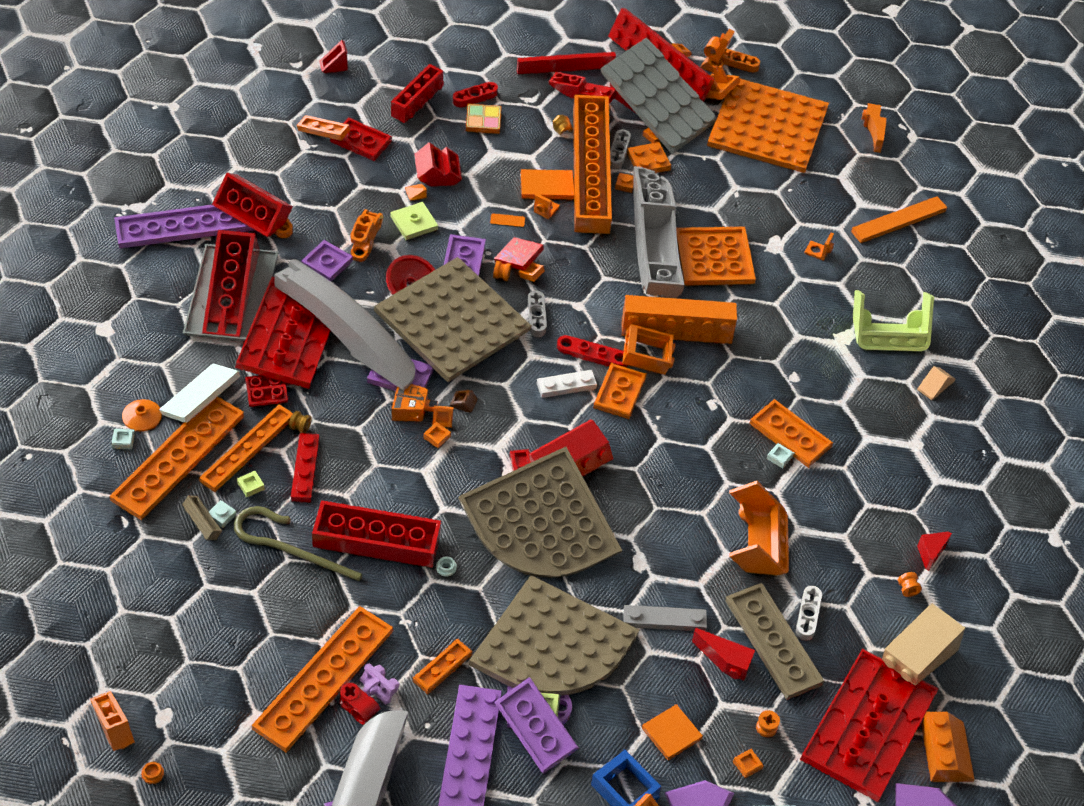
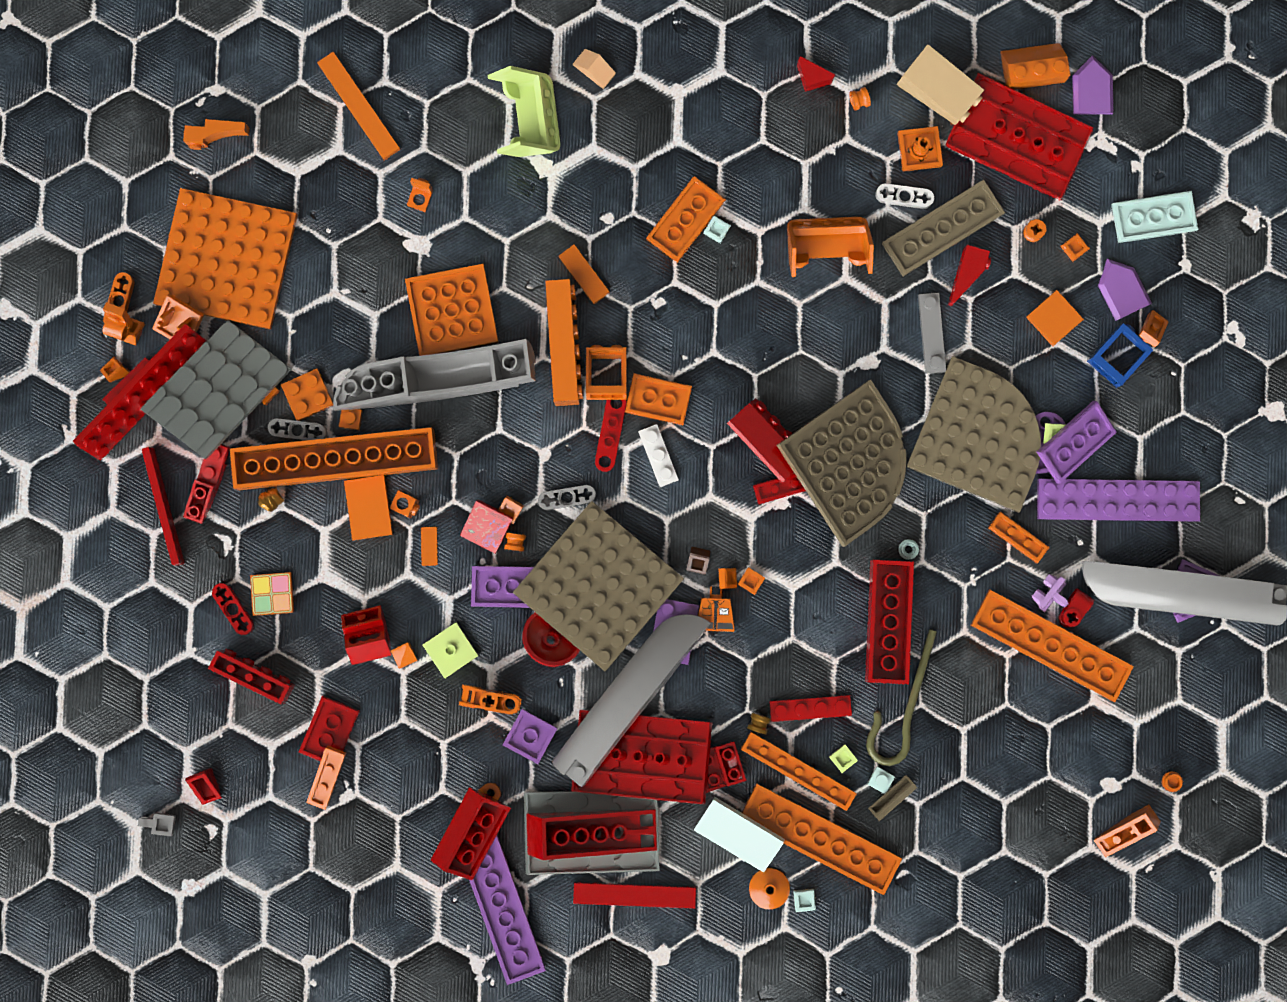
camera: 90 degrees left, 35 degrees up
none -> light grey plate [138,813,176,836]
none -> orange tile [558,245,610,304]
none -> red tile [573,882,696,909]
none -> orange plate [897,126,943,172]

